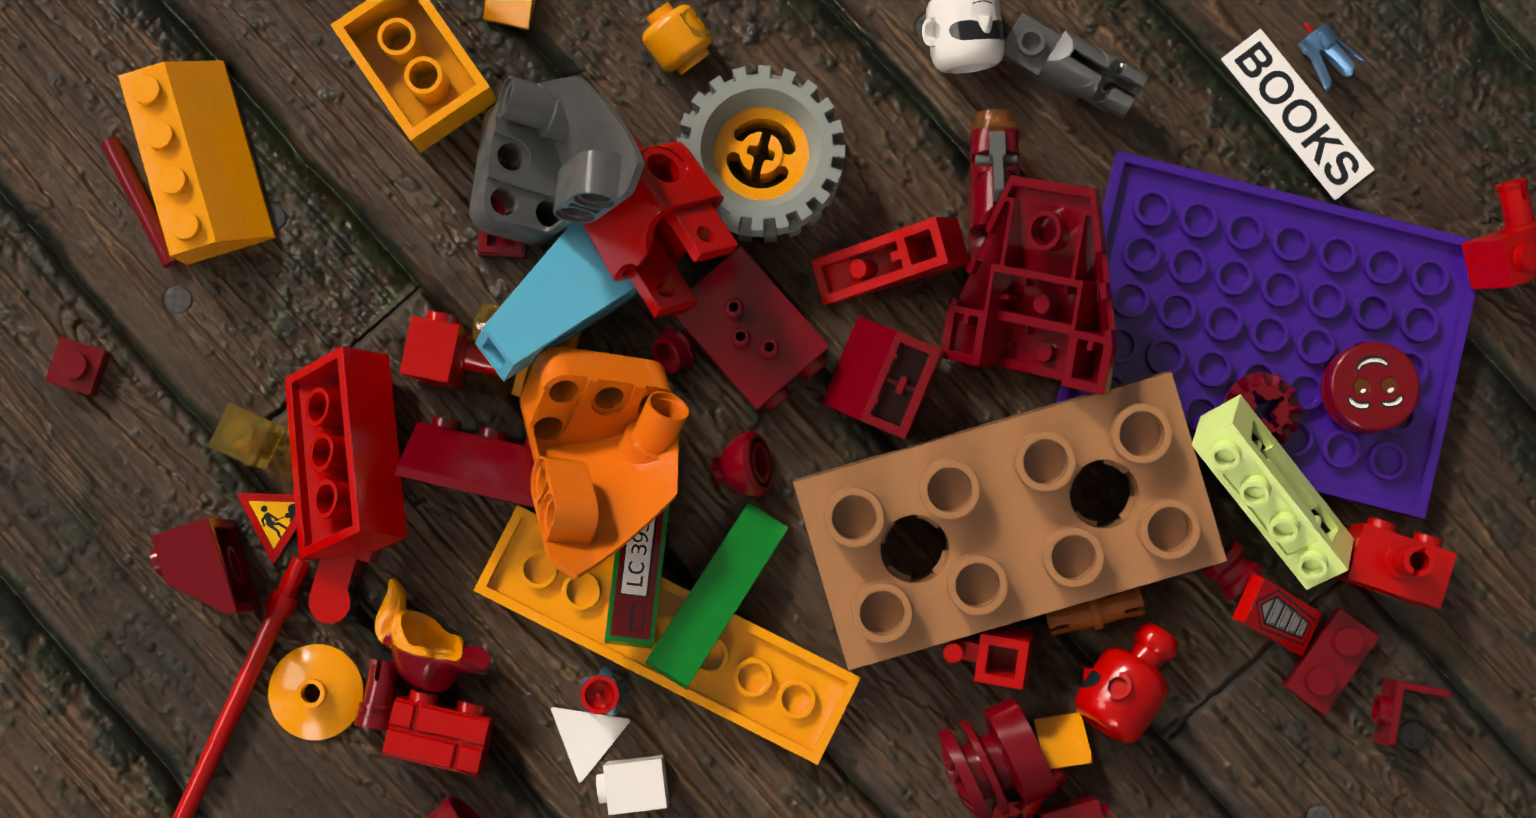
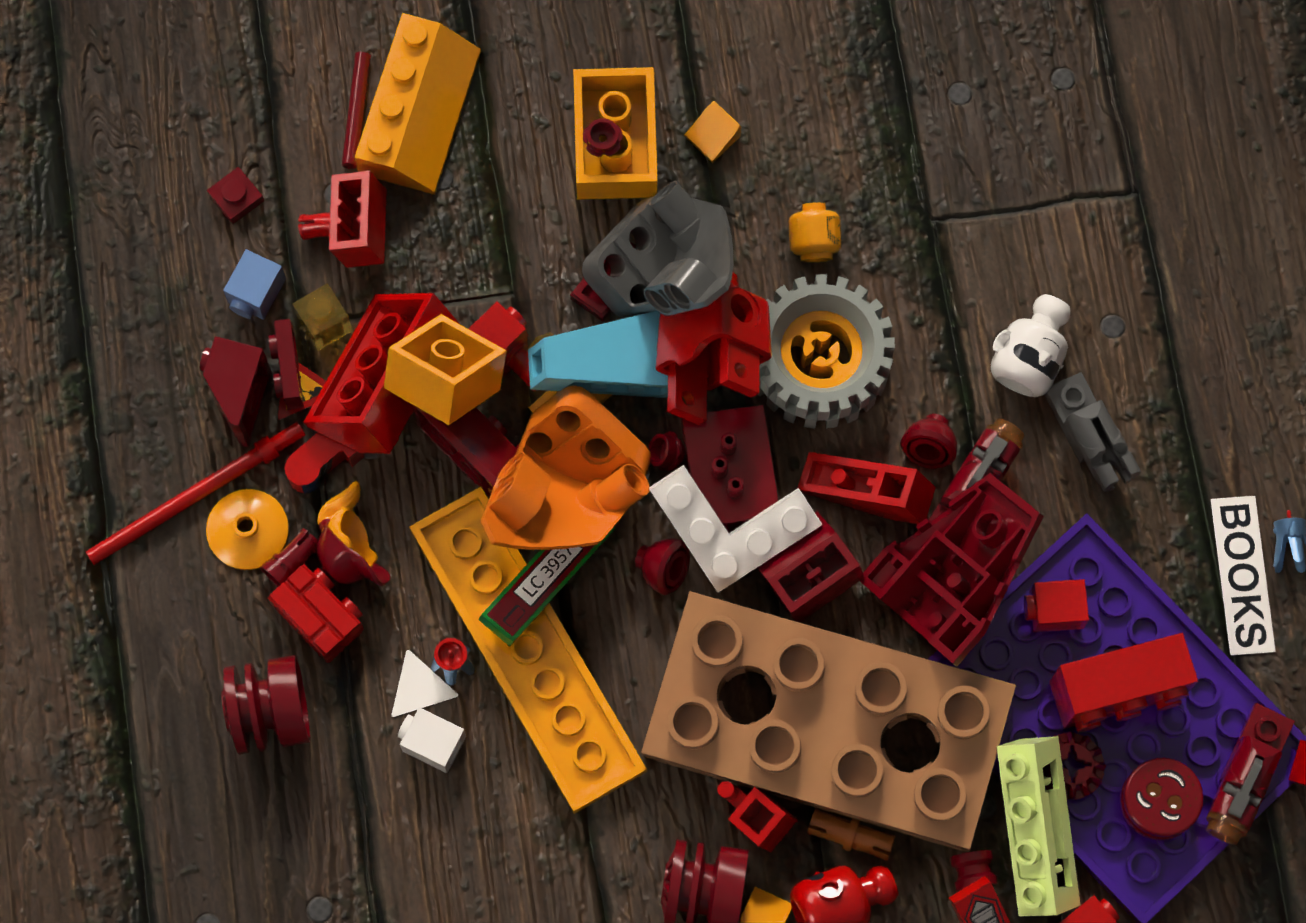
camera: 30 degrees right, 10 degrees down
green tile [645,503,789,690] -> none
none -> medium blue brick [223,249,286,320]
none -> dark red plate [268,319,304,410]
none -> red brick [298,171,387,268]
none -> light orange brick [384,314,506,425]
none -> dark red plate [583,118,623,157]
none -> white plate [649,465,823,593]
none -> dark red brick [900,414,957,469]
none -> red brick [1024,579,1089,632]
none -> red brick [1049,632,1198,732]
none -> dark red plate [1206,703,1295,845]

